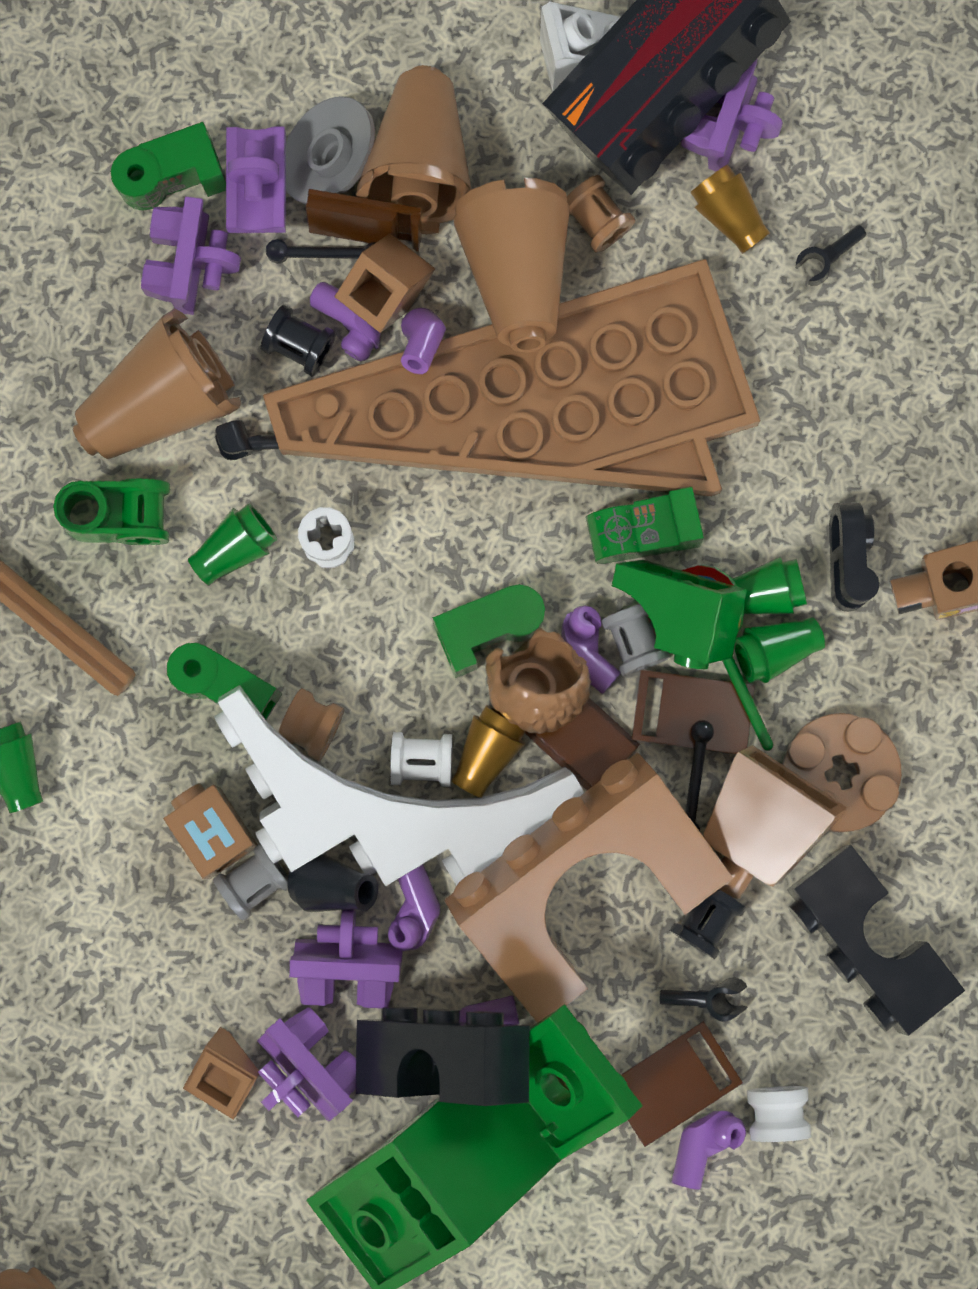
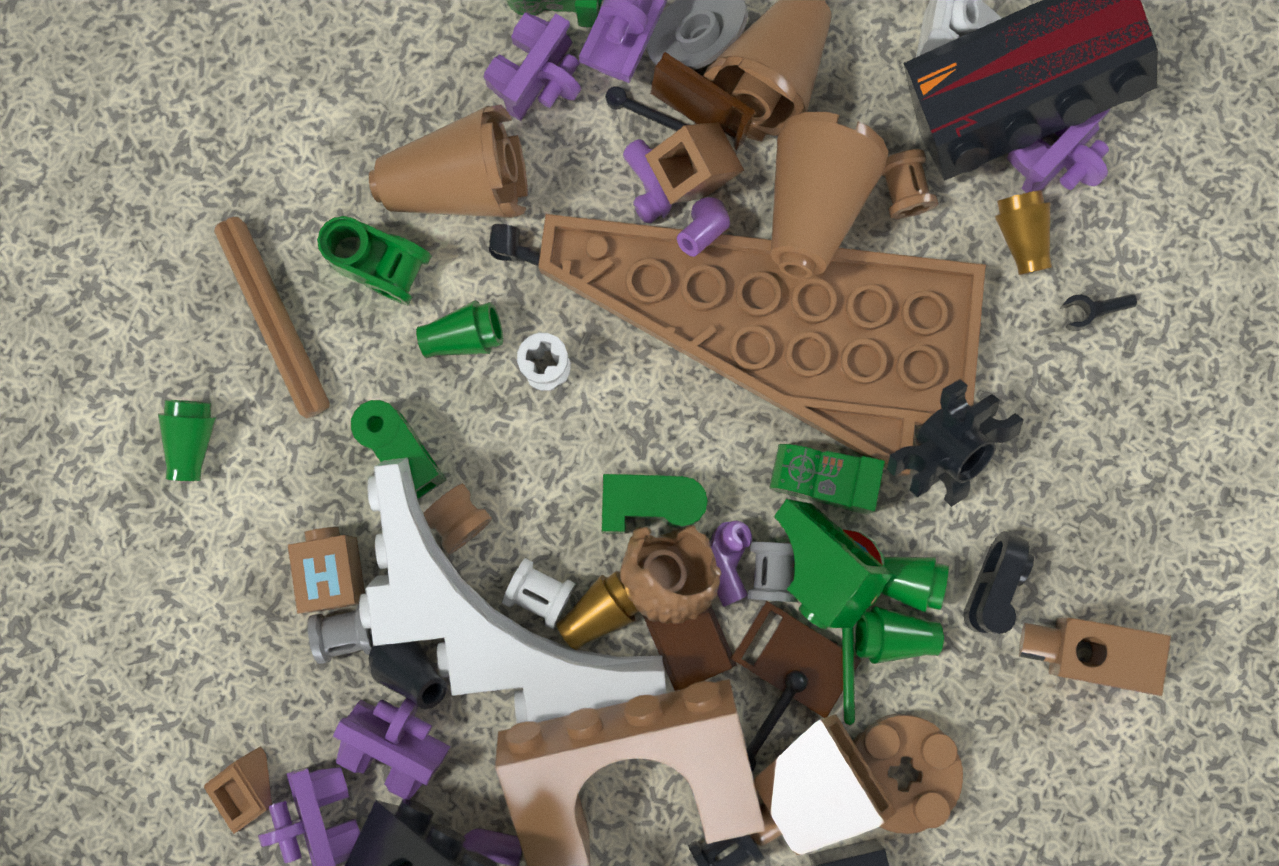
camera: 25 degrees right, 0 degrees up
black bush [260,304,336,377] -> none
medium lavender arm [388,864,441,951] -> none
none -> black pin [887,379,1024,507]

